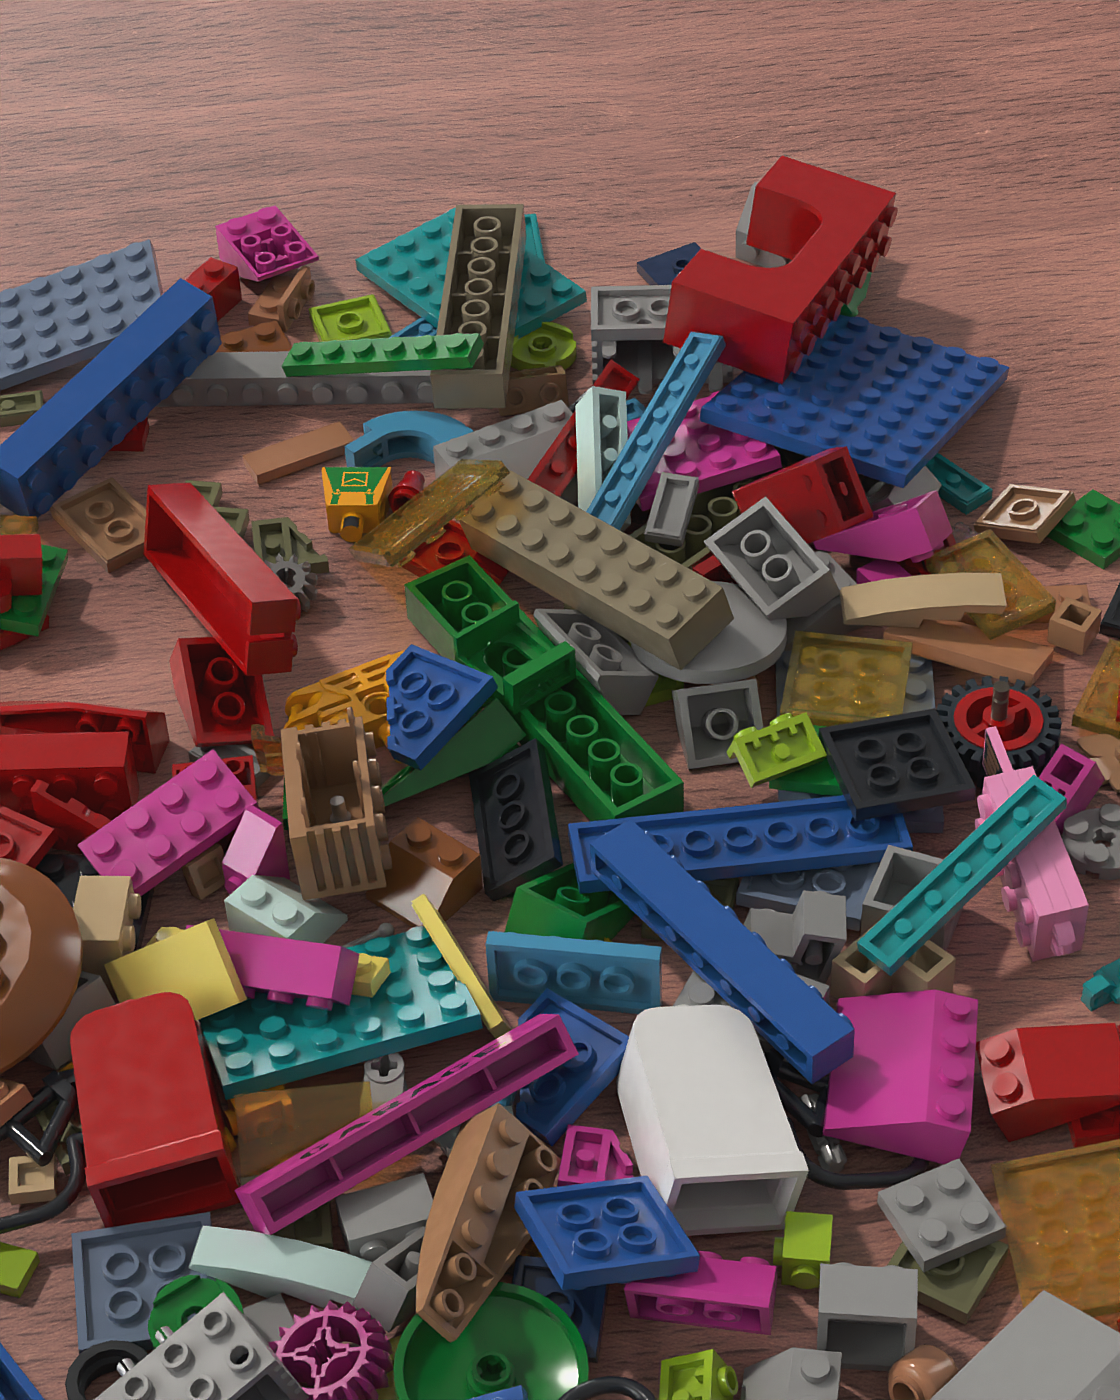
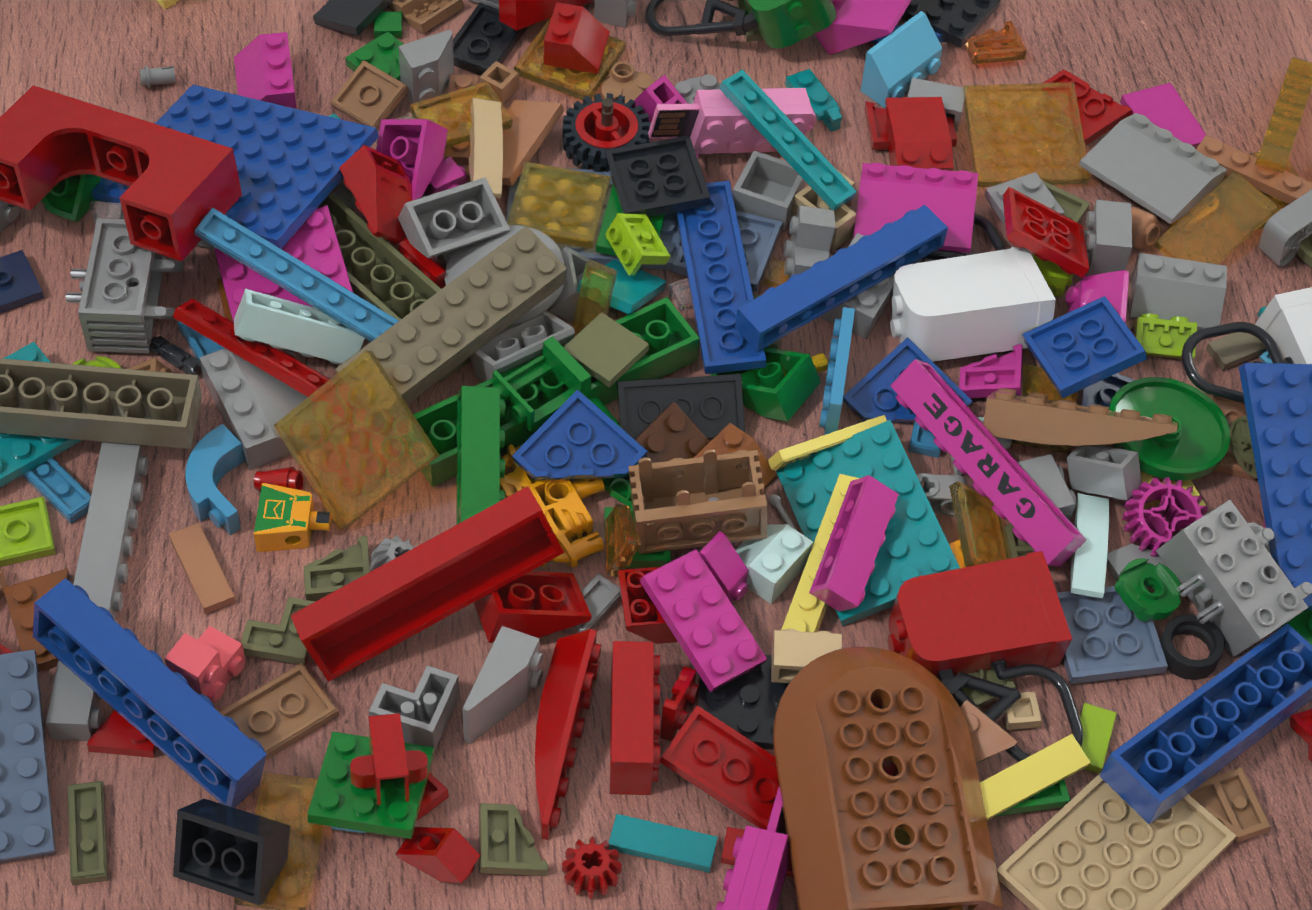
camera: 95 degrees left, 10 degrees up
light yellow tile [104,918,247,1020] -> none
green plate [281,333,484,377] -> none
light grey tile [644,472,699,547] -> none
none -> light grey pin [139,66,176,88]
none -> coral brick [164,626,246,702]
none -> dark pink slope [234,32,297,109]
none -> light grey brick [369,666,460,752]
none -> light grey slope [398,30,454,108]
none -> green brick [456,386,505,525]
none -> light grey slope [462,626,543,744]
none -> olive tile [564,312,649,387]
none -> clear yellow tile [572,259,617,338]
none -> teal tile [577,260,667,314]
none -> reddish brown plate [634,402,710,463]
none -> red plate [1002,187,1089,278]

